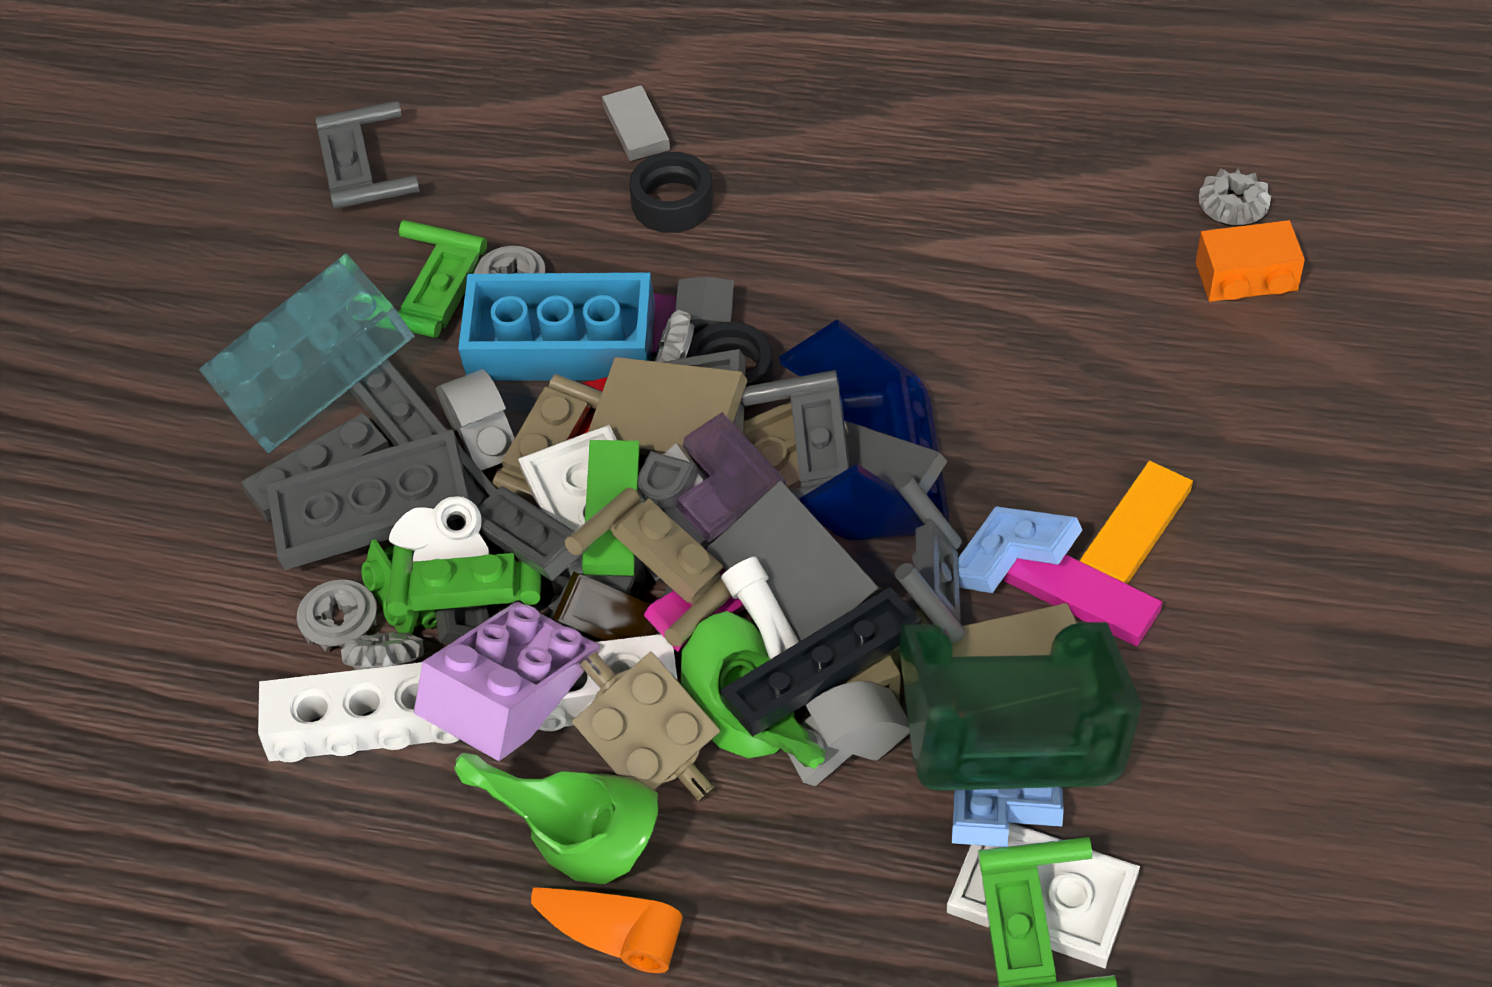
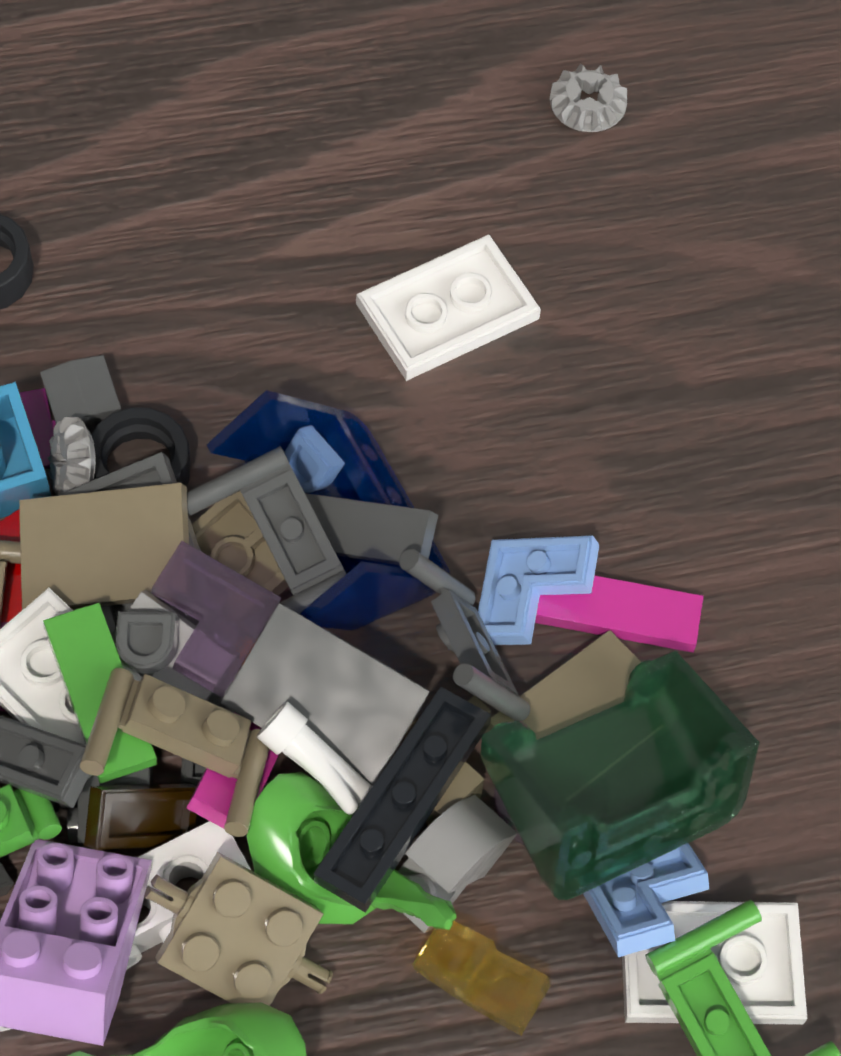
camera: 30 degrees left, 10 degrees up
light orange tile [1080,460,1193,584] -> none
orange brick [1195,220,1305,302] -> none
none -> medium blue tile [285,425,345,493]
none -> white tile [356,234,541,381]
none -> clear yellow slope [412,921,551,1036]

